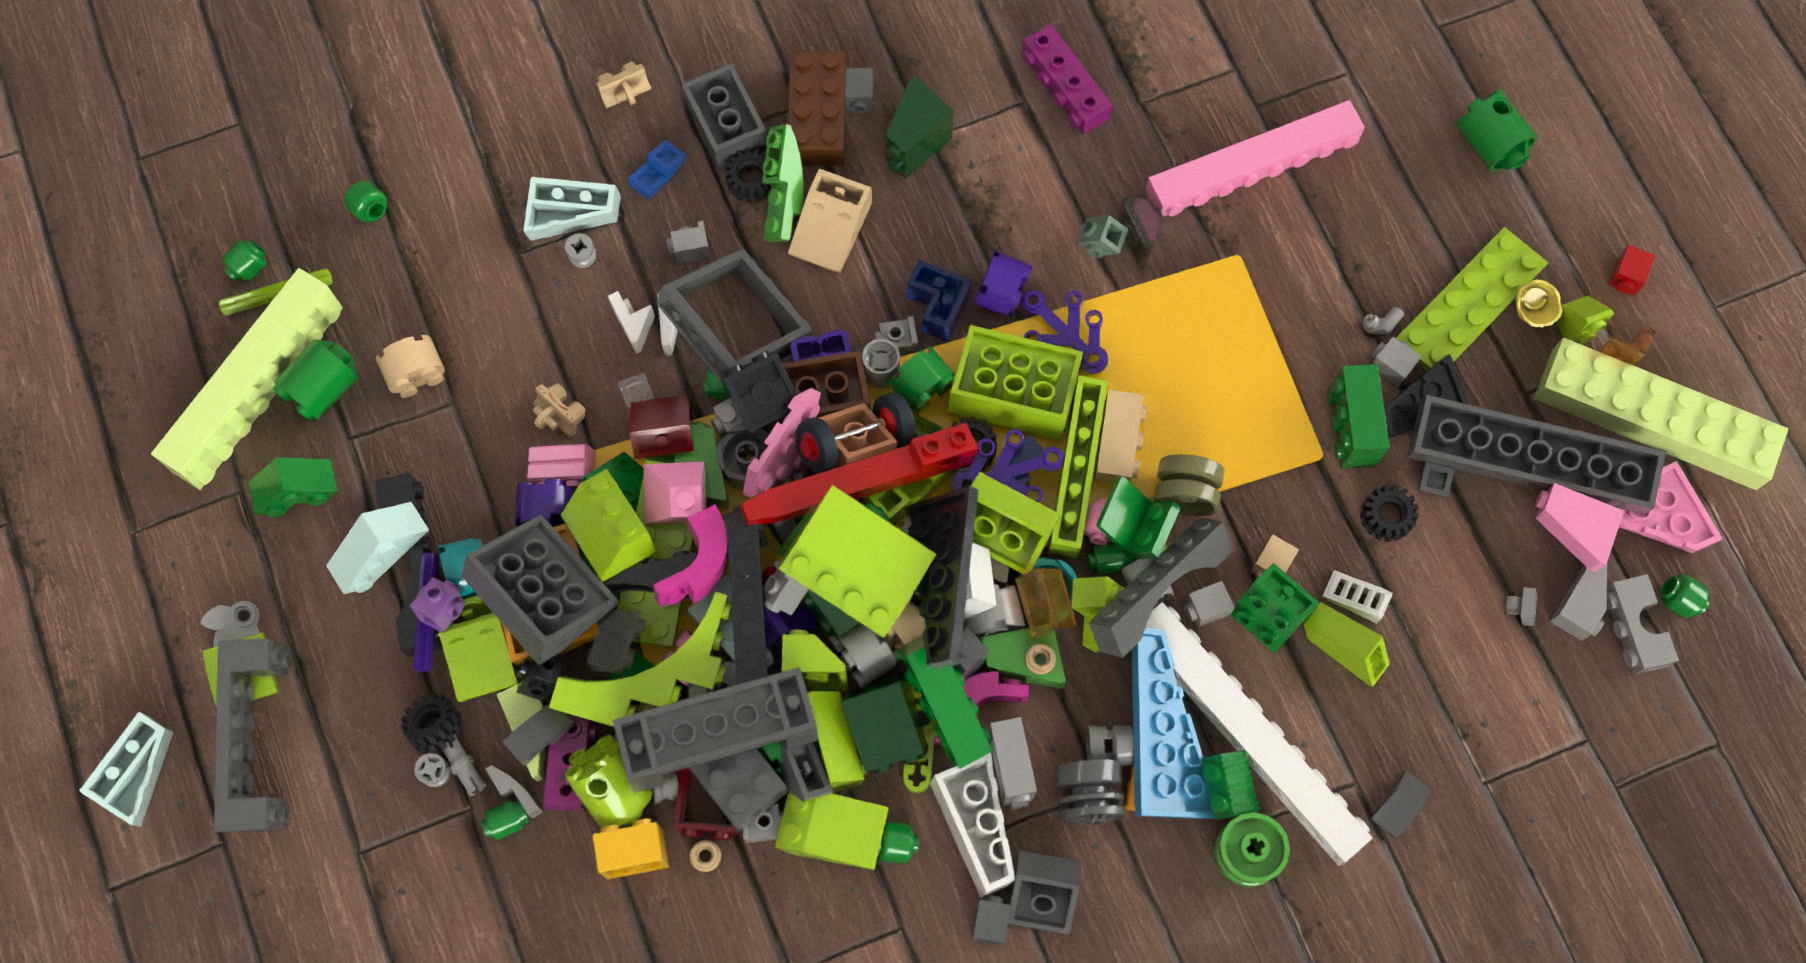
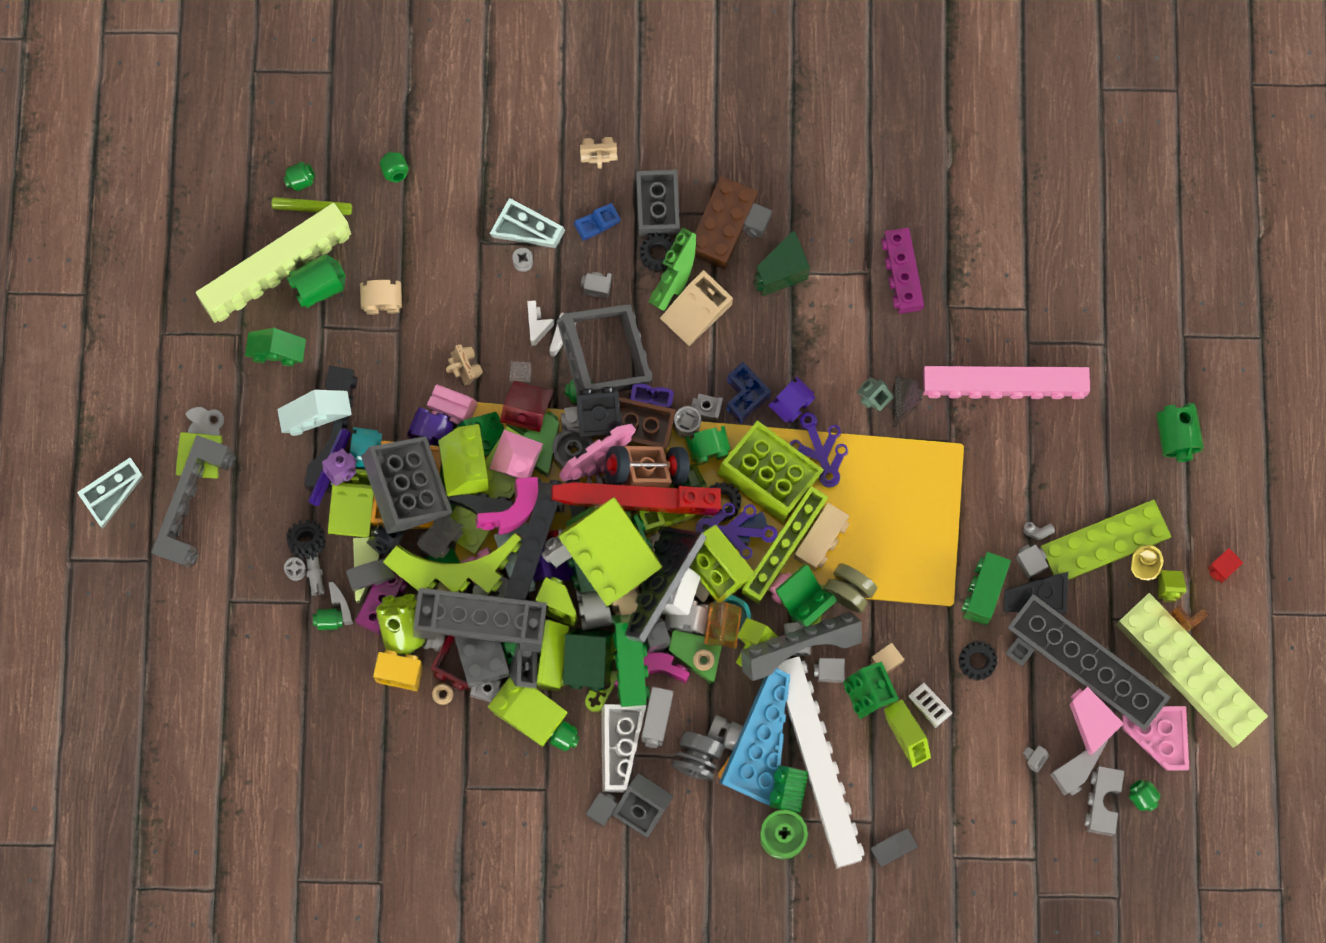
camera: 20 degrees right, 5 degrees up
green brick [1086,542,1132,575] -> none

